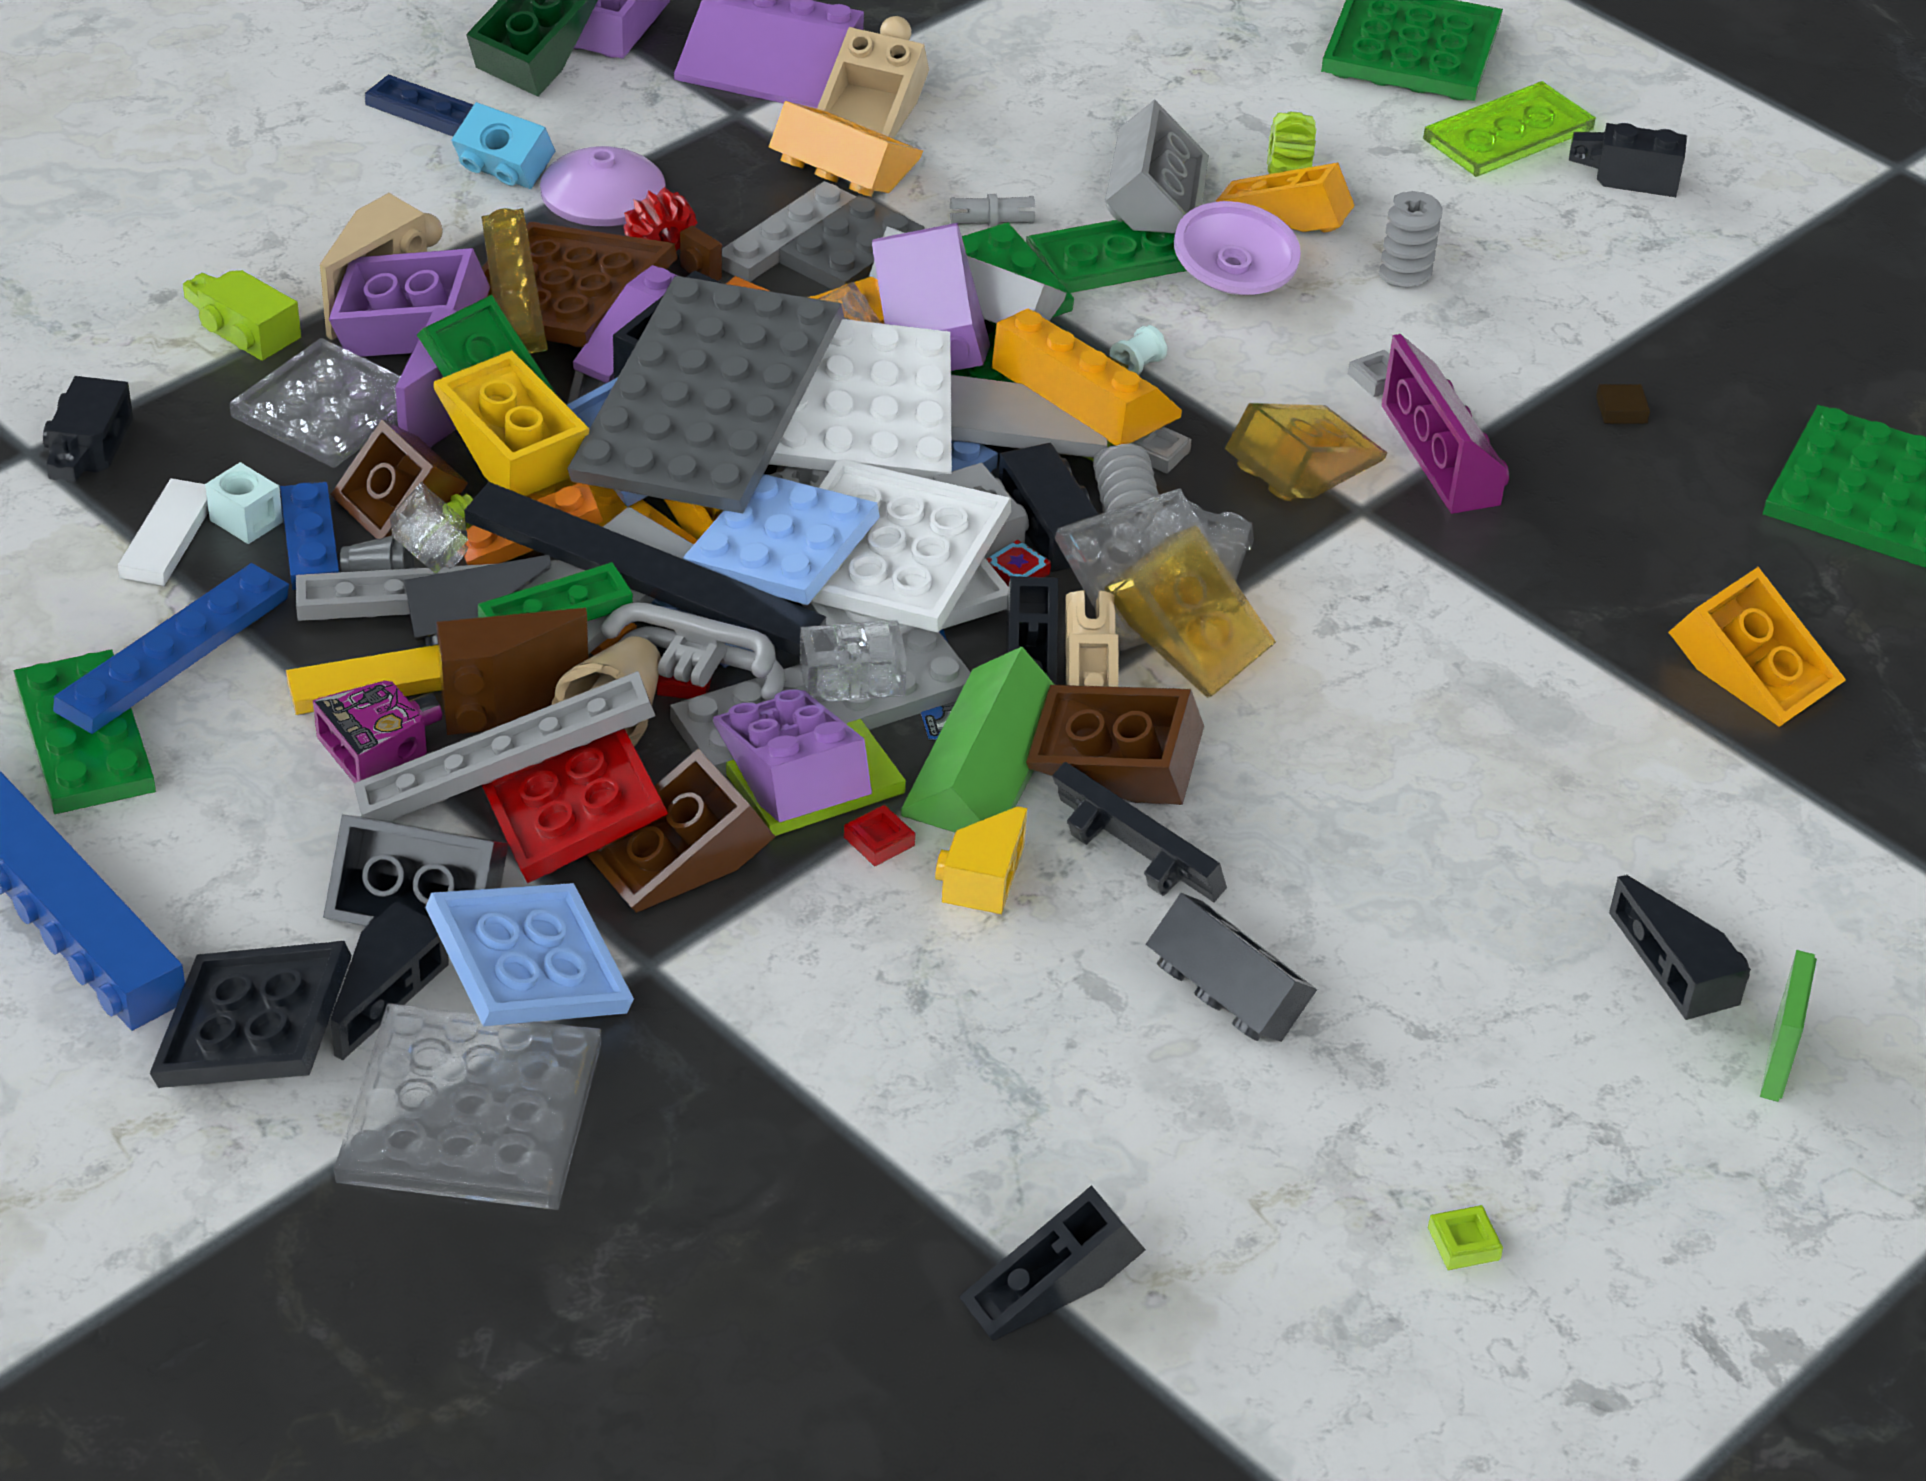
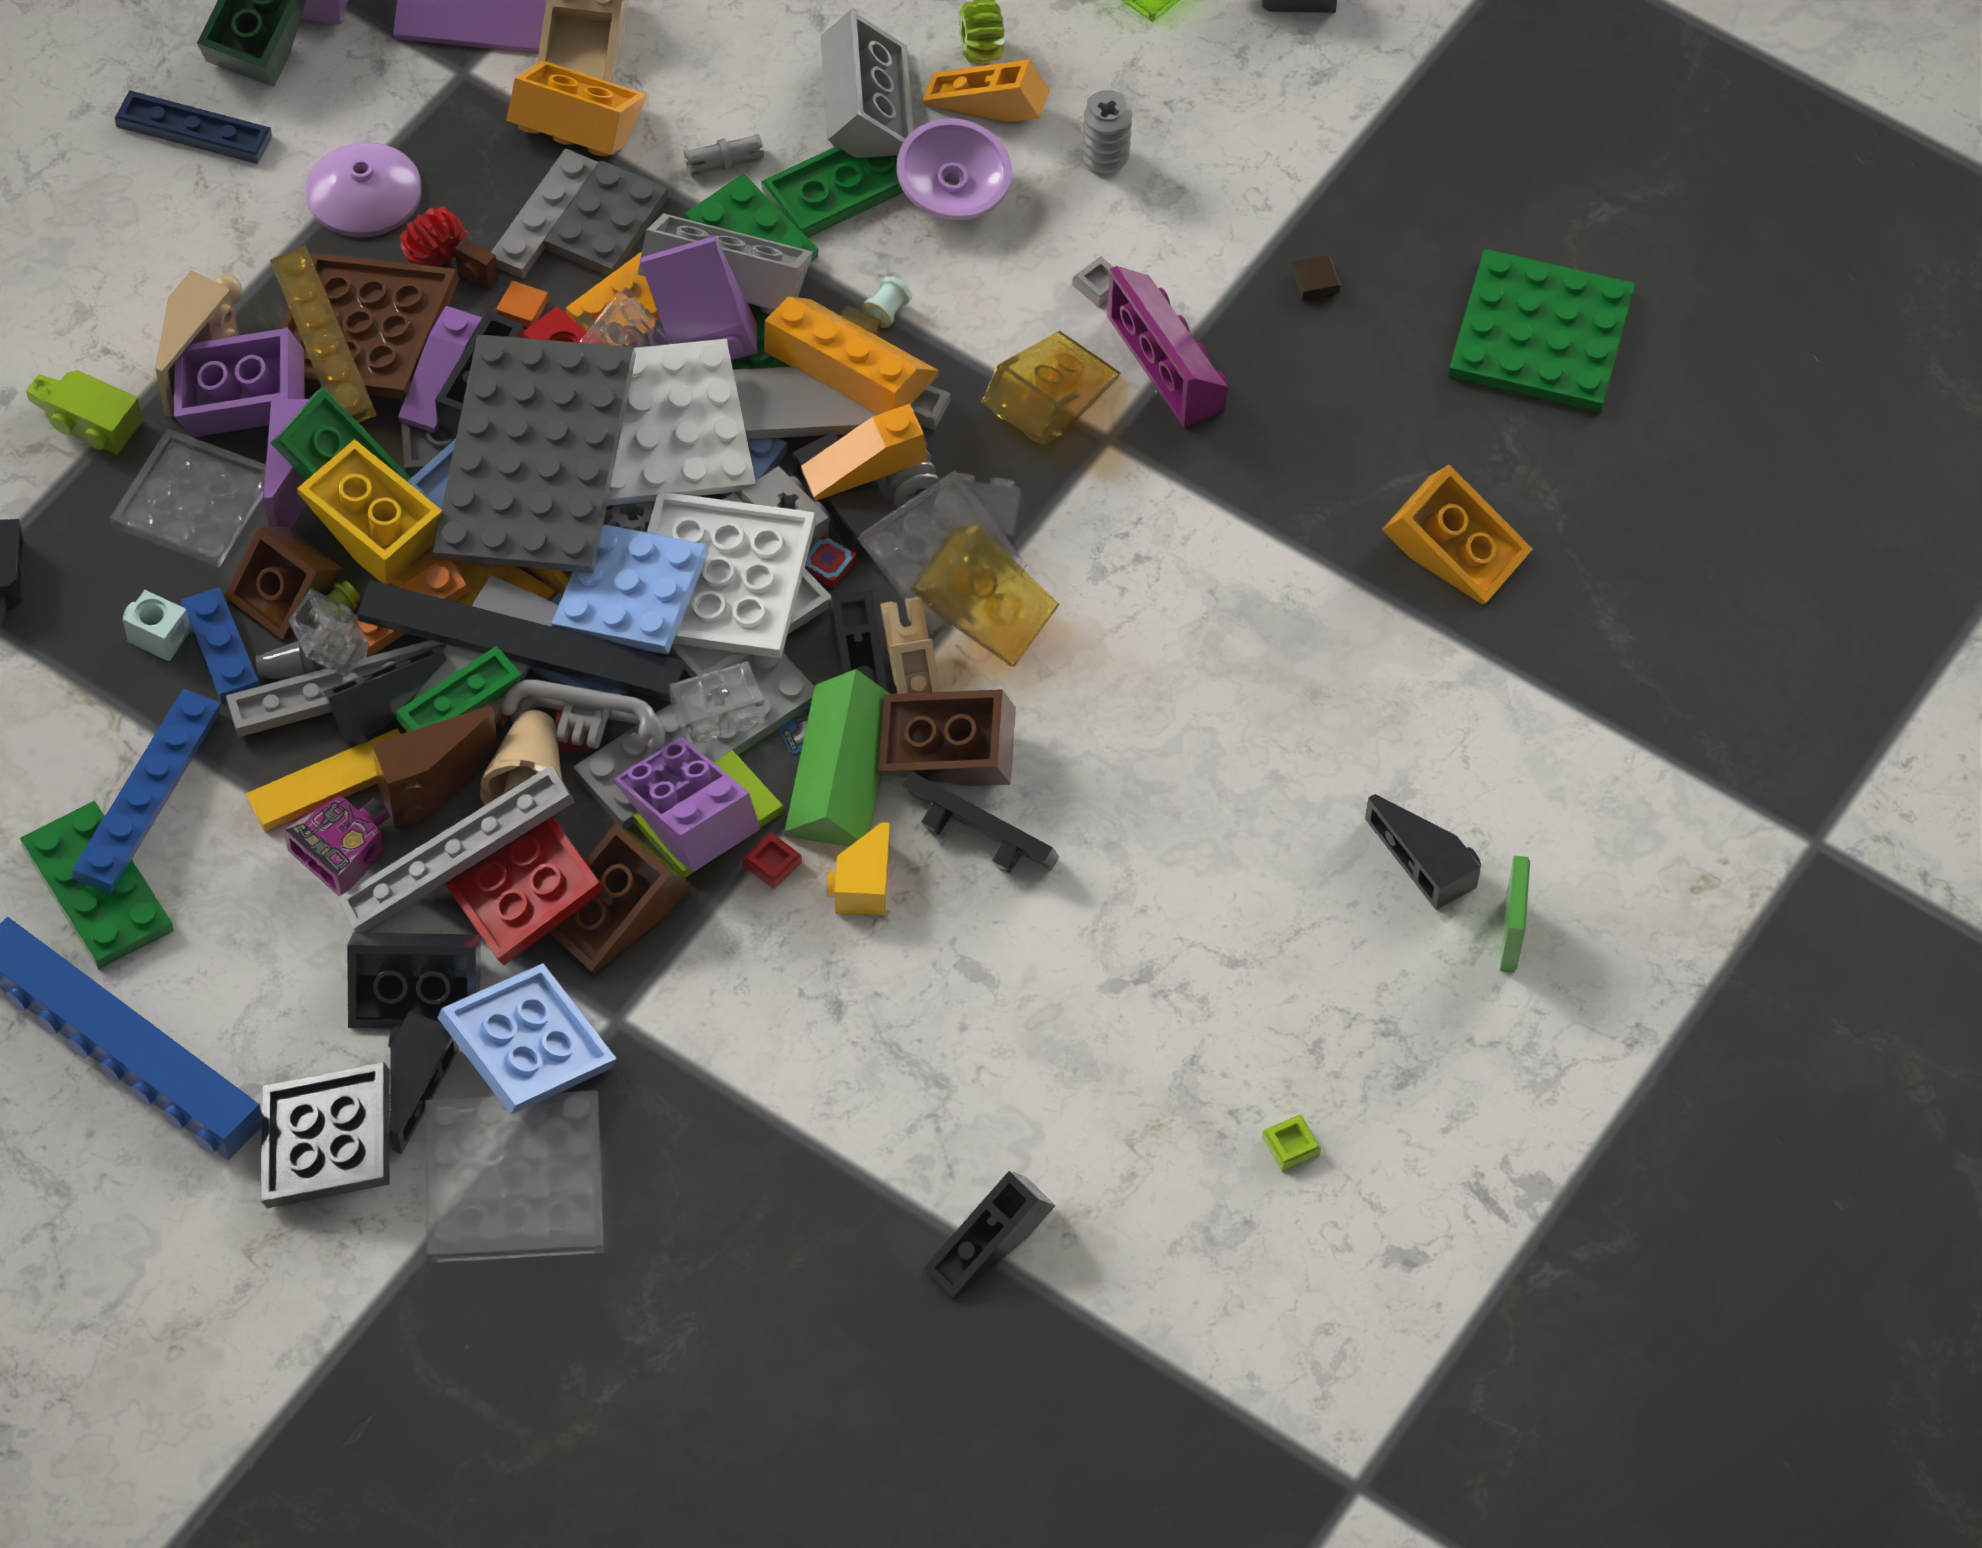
camera: 10 degrees left, 15 degrees up
white tile [118,478,209,586] -> none
medium azure brick [451,102,556,189] -> none
brick [1145,893,1318,1042] -> none
none -> light orange slope [801,404,928,501]

